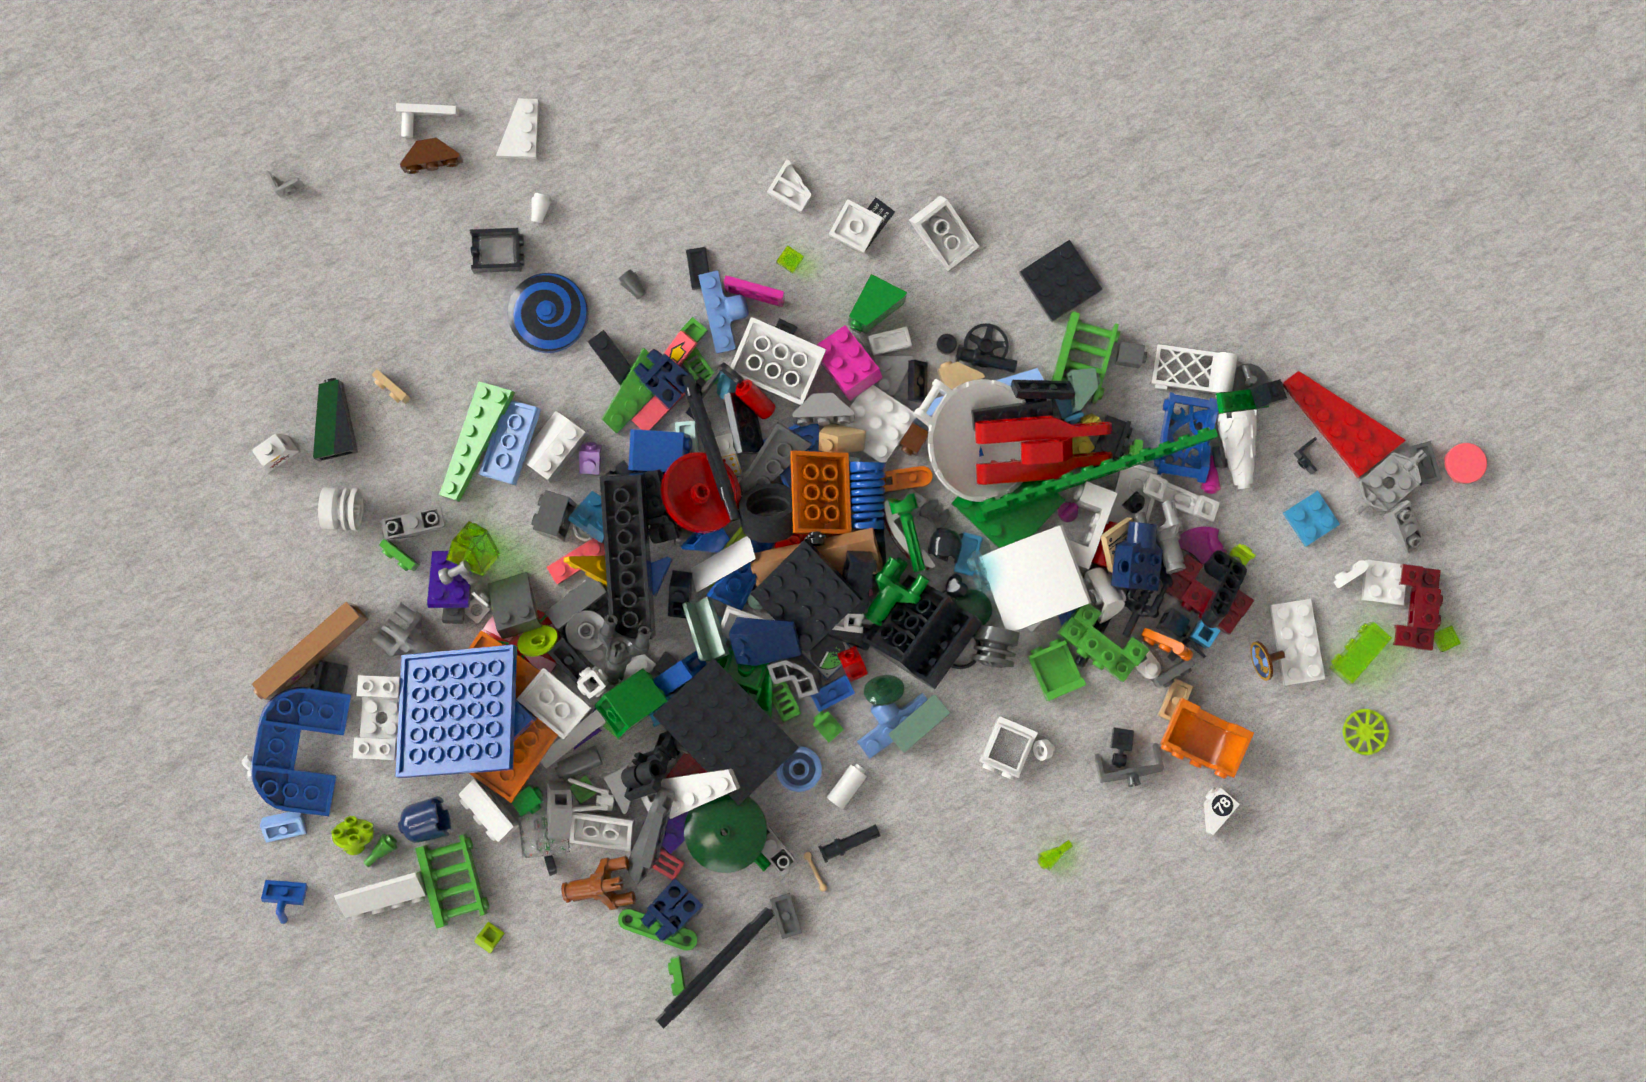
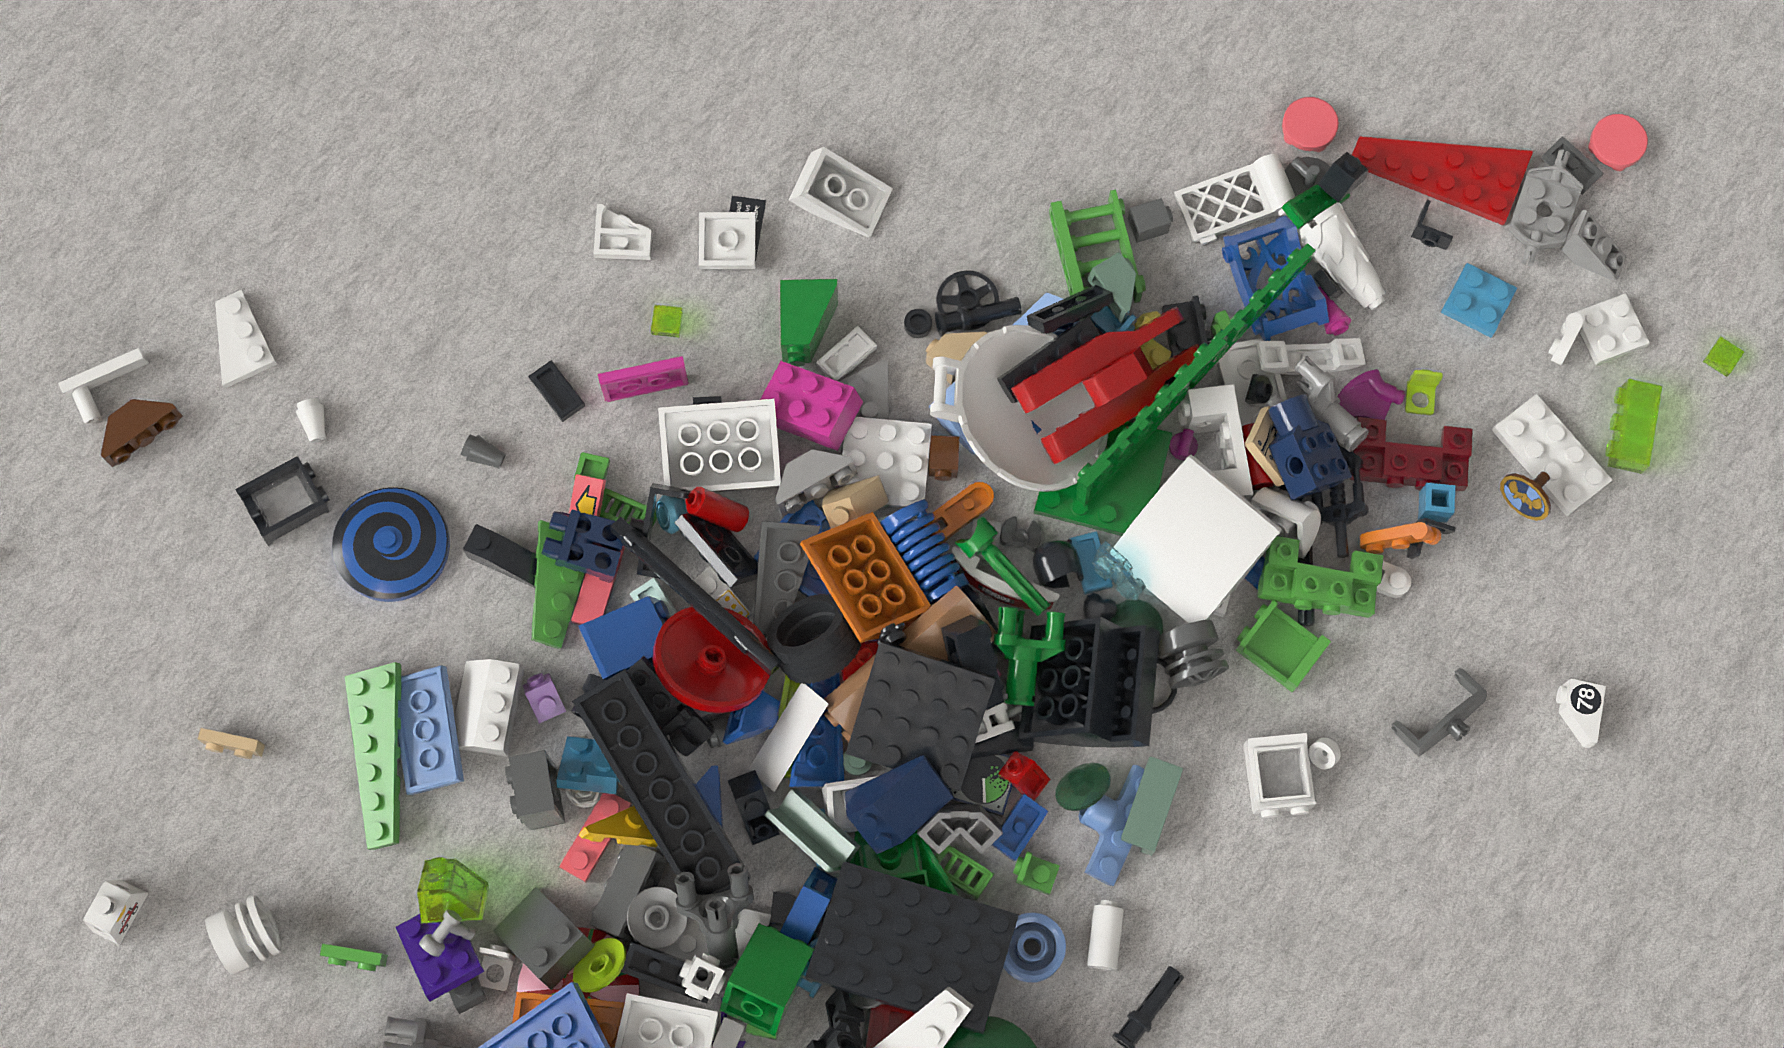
camera: 30 degrees left, 10 degrees down
slope [313,378,358,462] -> none
light grey slope [381,506,445,540] -> none
medium blue plate [698,270,749,354] -> none
black plate [908,360,928,403] -> none
black plate [1019,240,1102,322] -> none
clear neon green cone [1037,840,1073,871] -> none
black plate [1110,727,1134,768] -> none
dark grey plate [1151,659,1195,688] -> none
black slope [1156,608,1190,639] -> none
tan plate [1157,678,1193,721] -> none
orange cylinder [1160,698,1254,779] -> none
black beam [1201,550,1247,628] -> none
lime wheel [1342,709,1389,755] -> none
dark red bracket [1393,564,1443,651] -> none
none -> coral tile [1282,97,1339,152]

